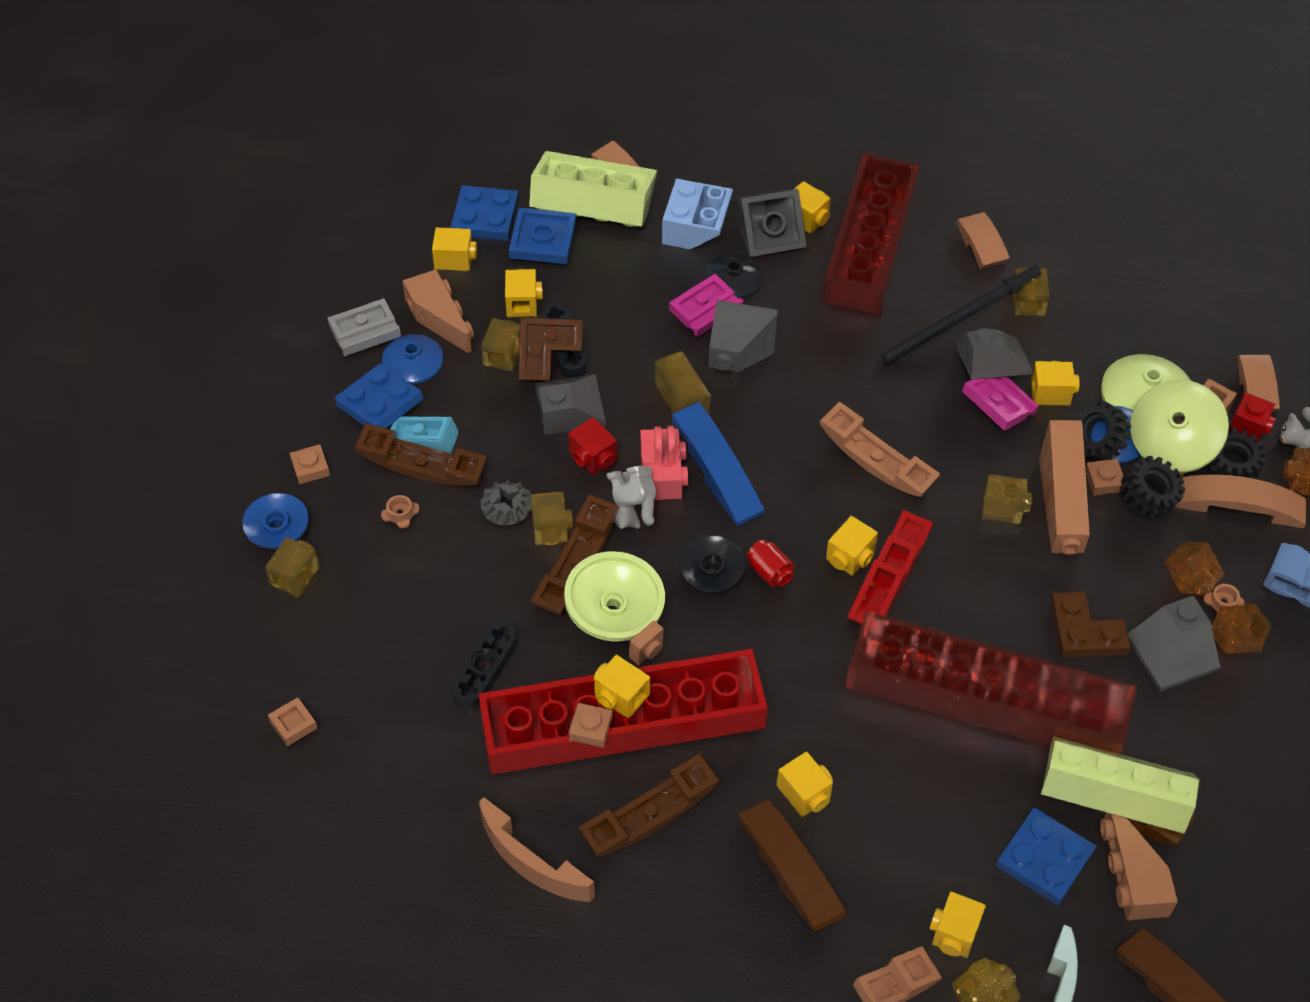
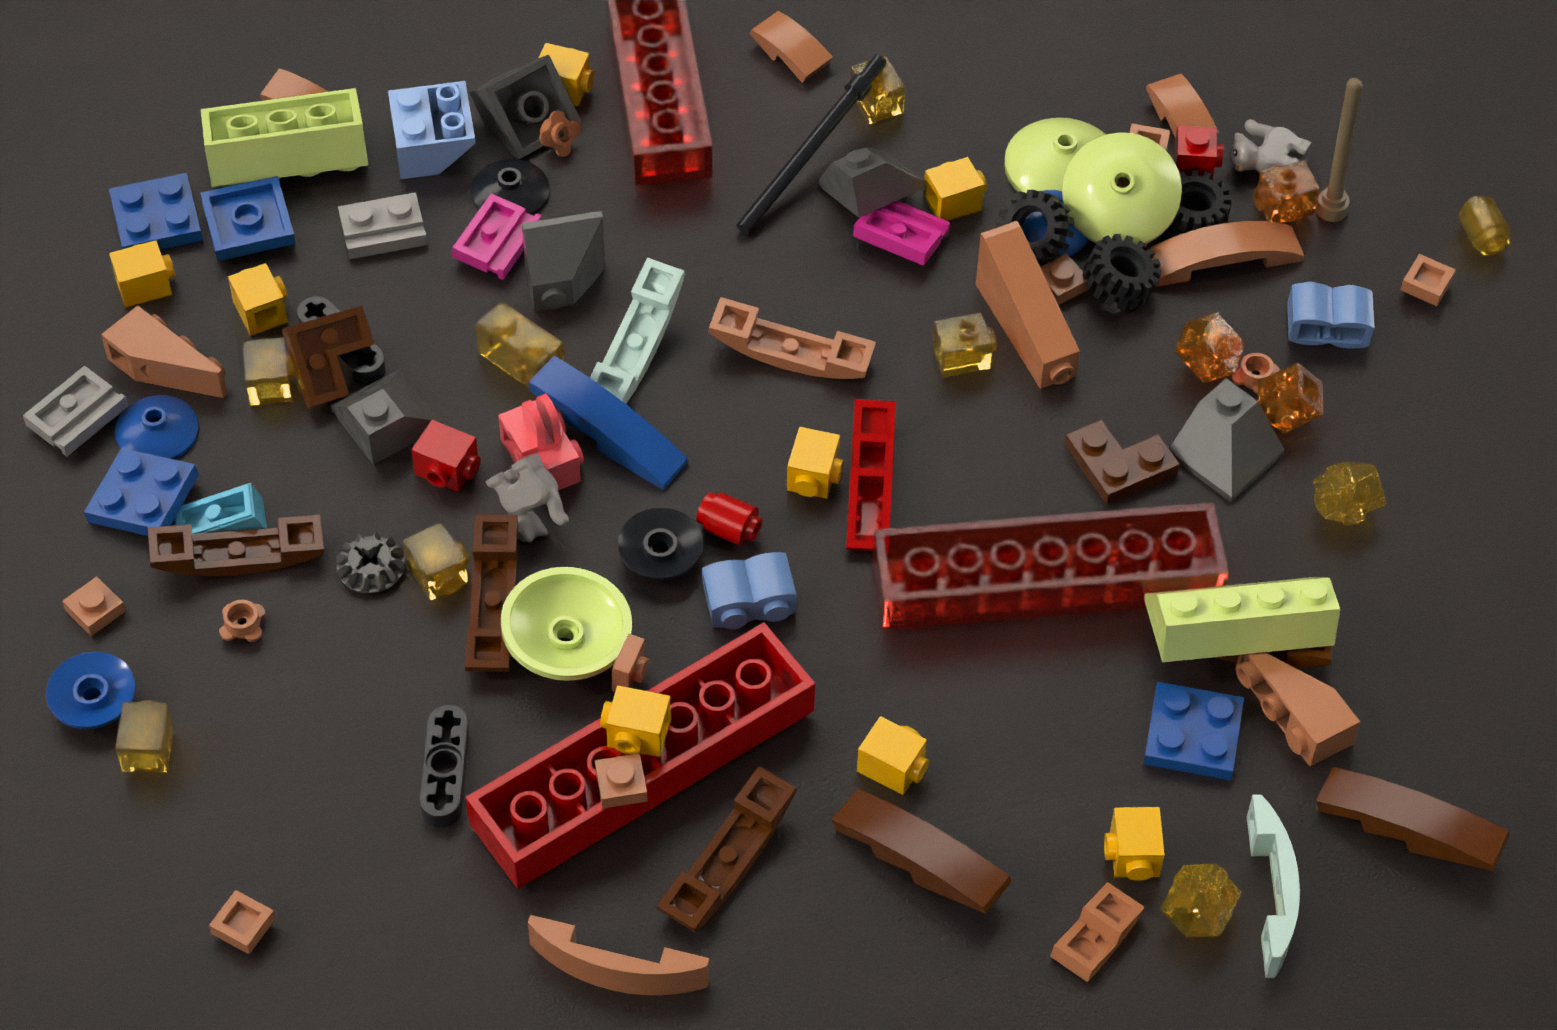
camera: 25 degrees left, 0 degrees up
none -> light grey plate [338,192,427,259]
none -> nougat plate [539,111,581,157]
none -> light aqua slope [590,258,685,404]
none -> medium blue brick [702,552,797,629]
none -> clear yellow brick [1312,461,1387,526]

